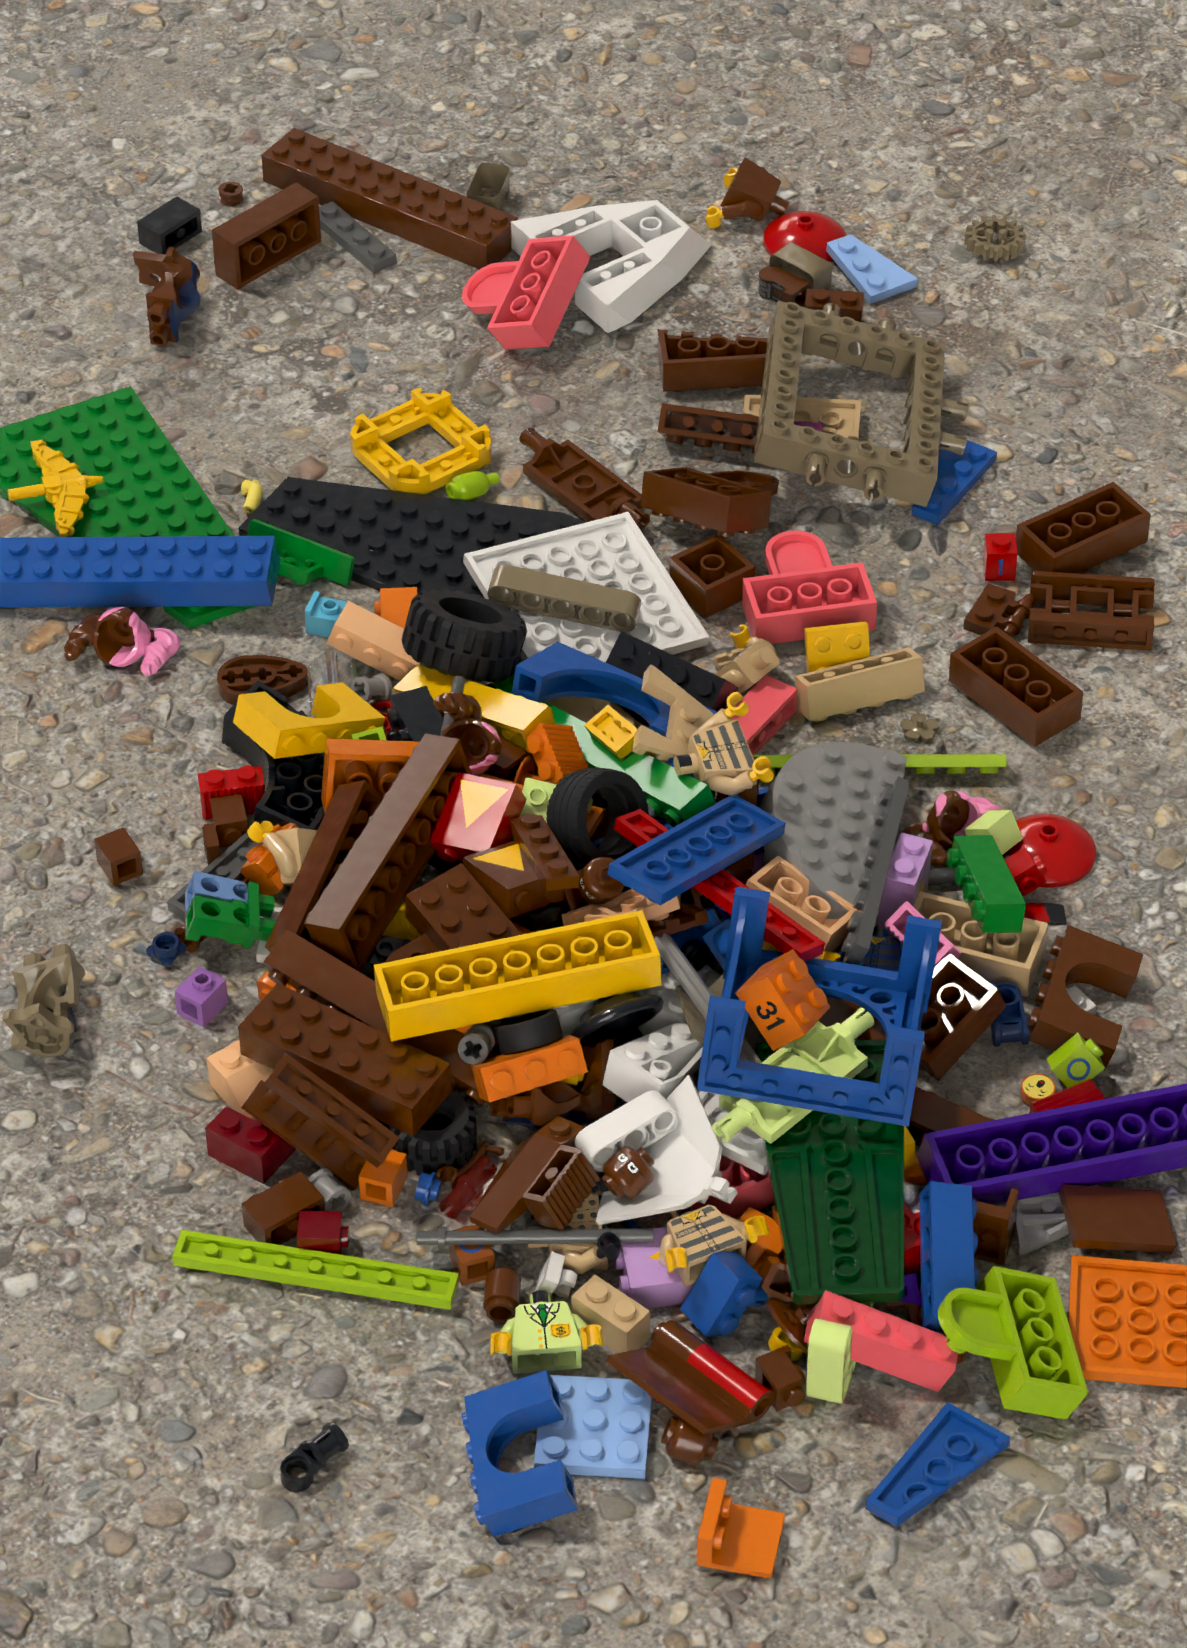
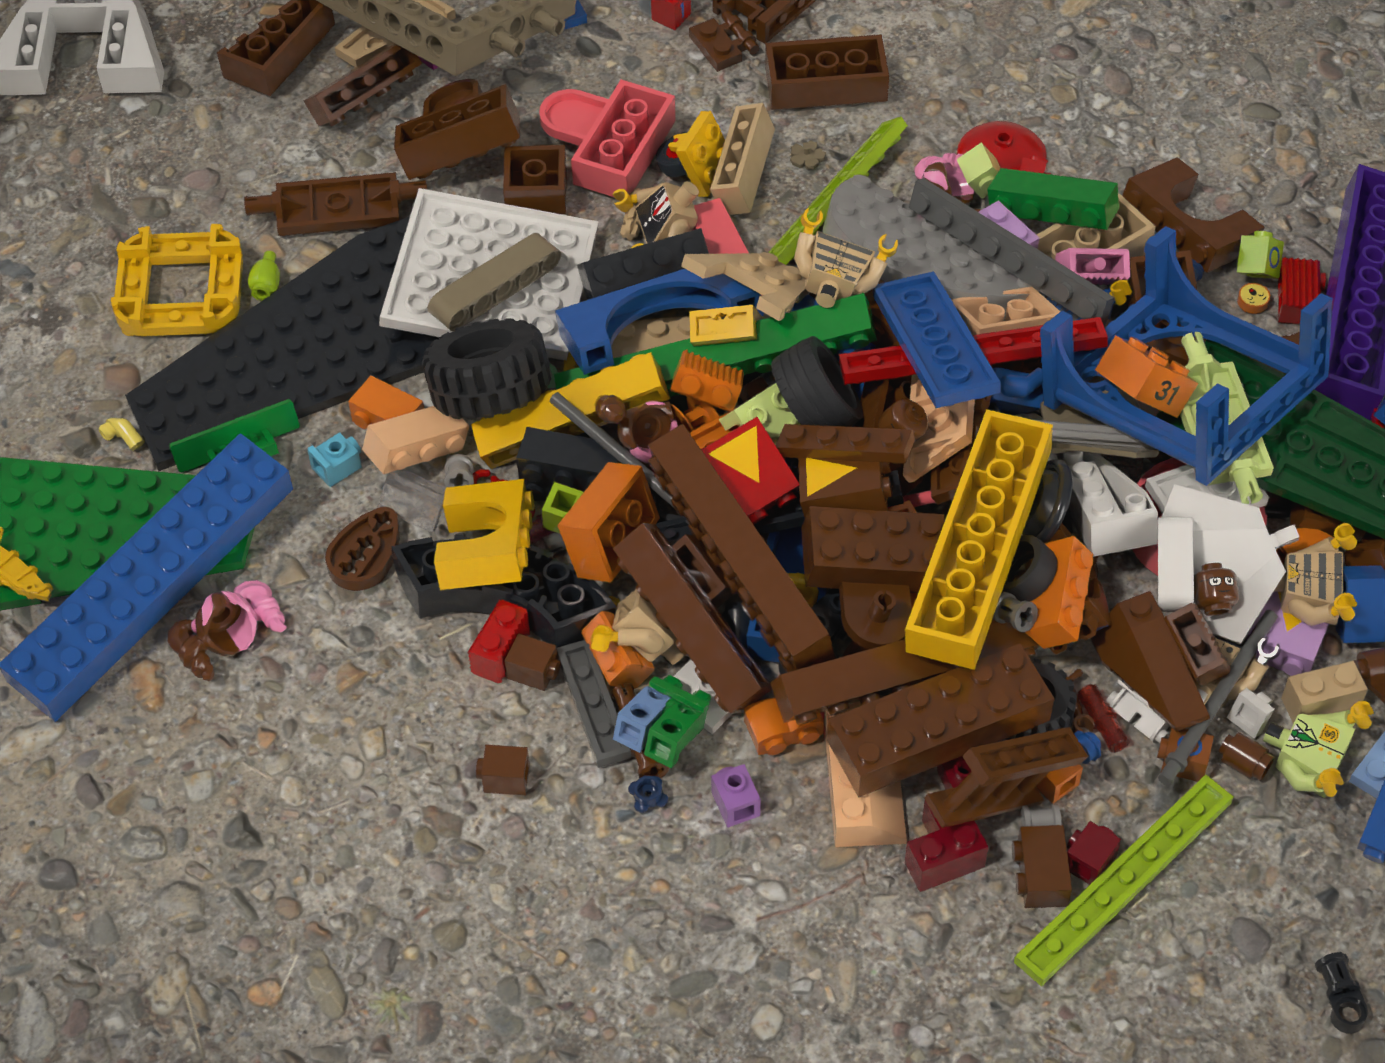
camera: 55 degrees left, 10 degrees up
dark tan hips [3,944,85,1057] -> none
reddish brown tile [202,823,220,865] -> none
coral brick [462,235,591,349] -> none

